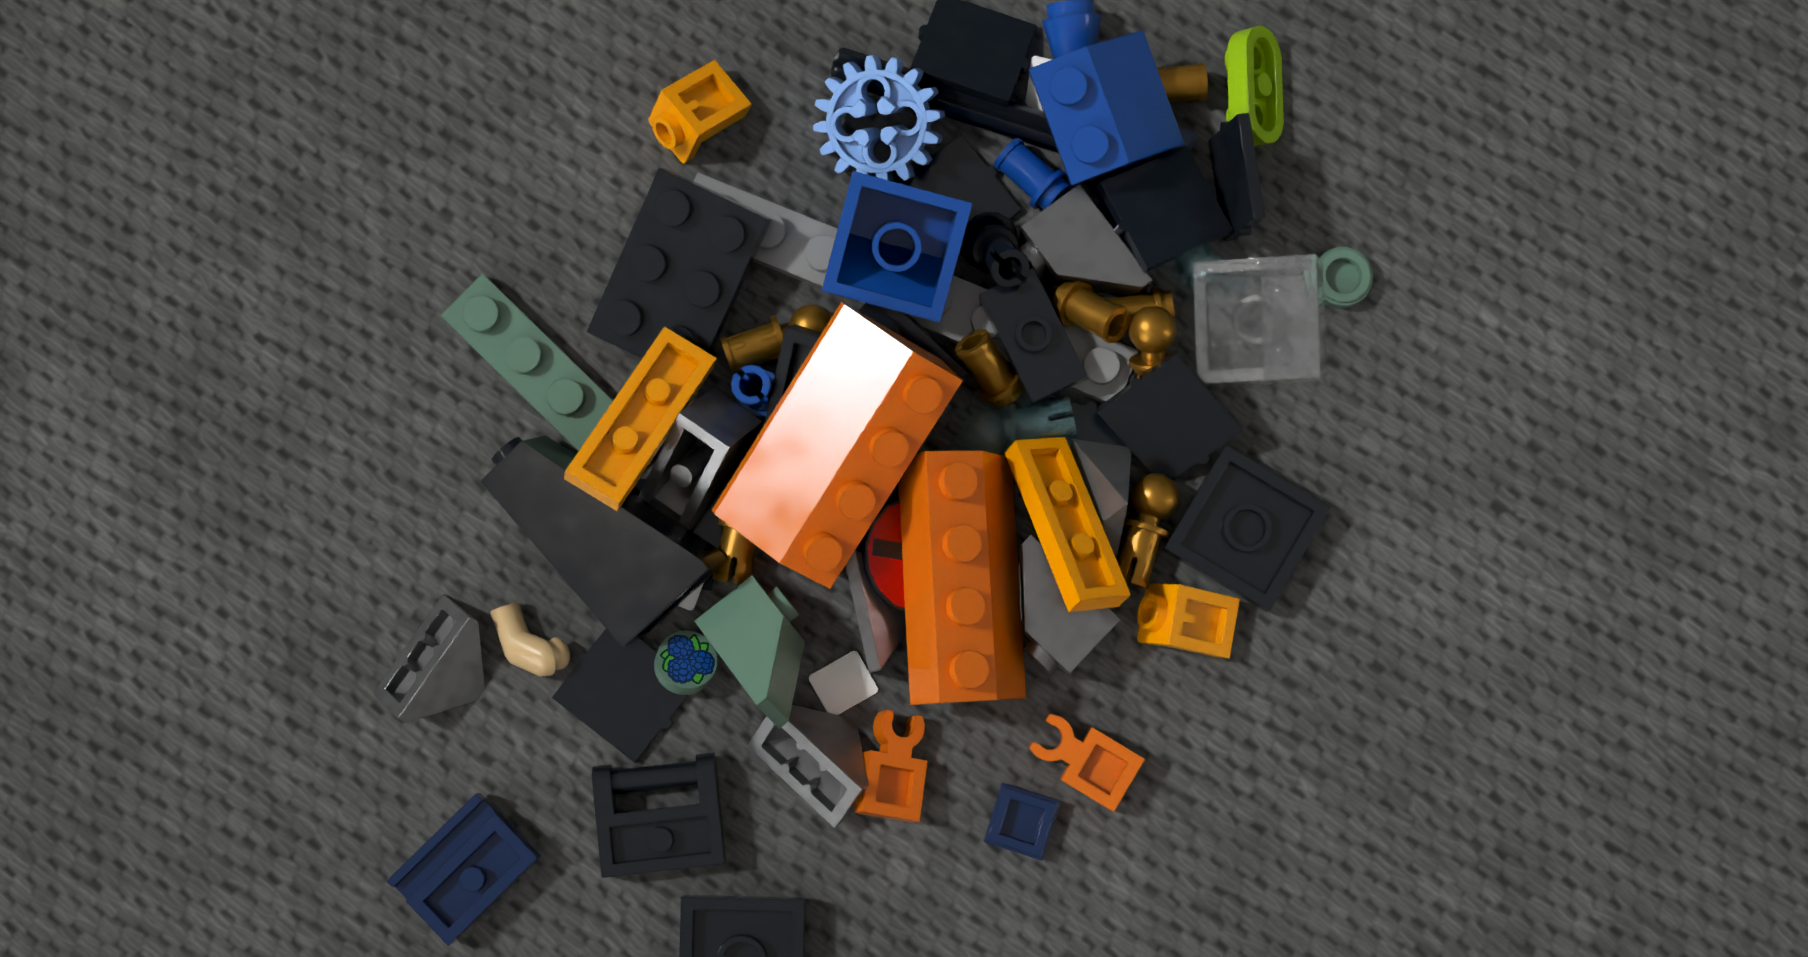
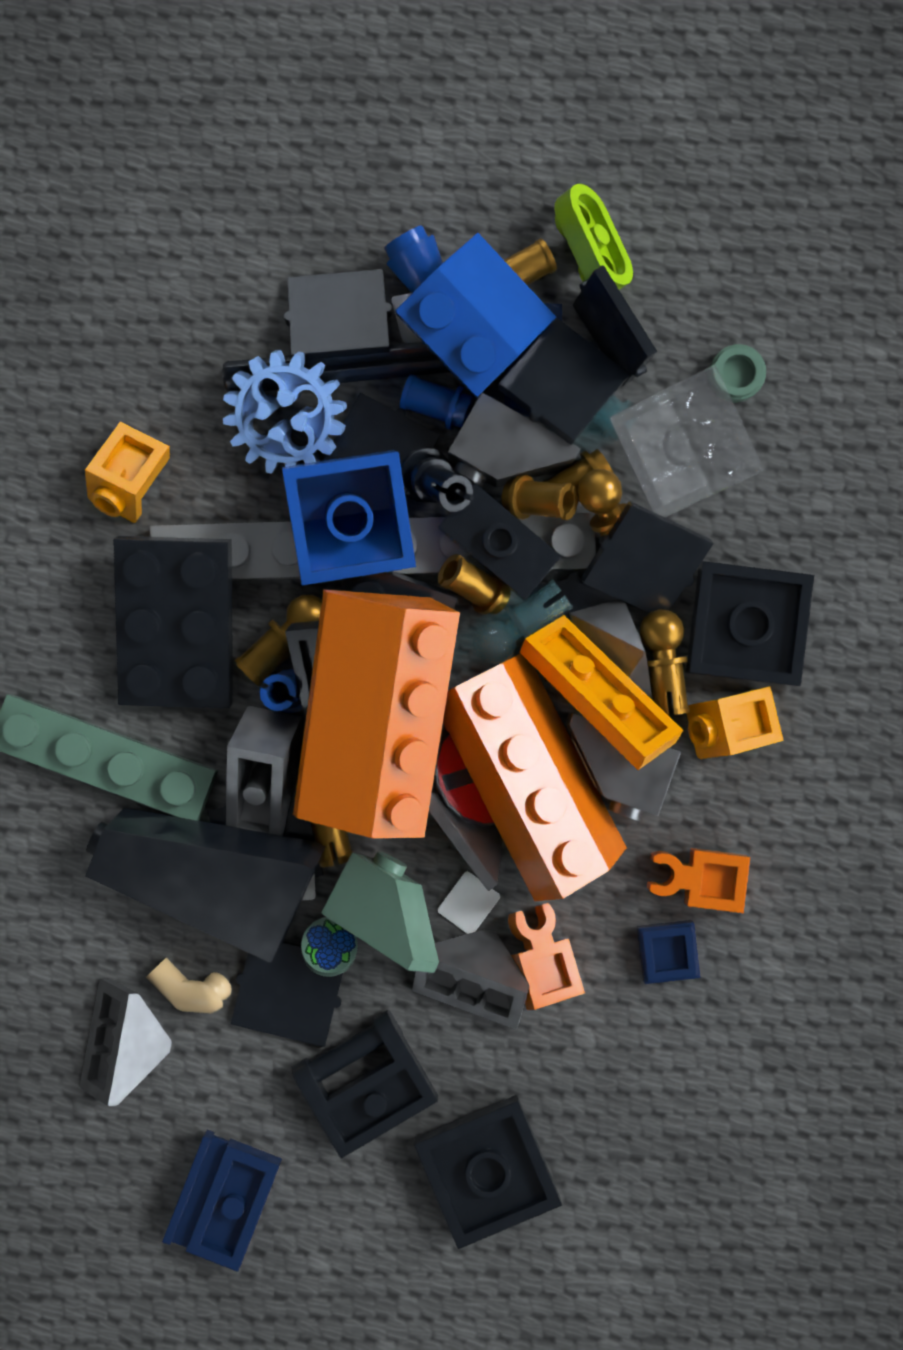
camera: 20 degrees left, 5 degrees up
light orange plate [564,326,716,511] -> none

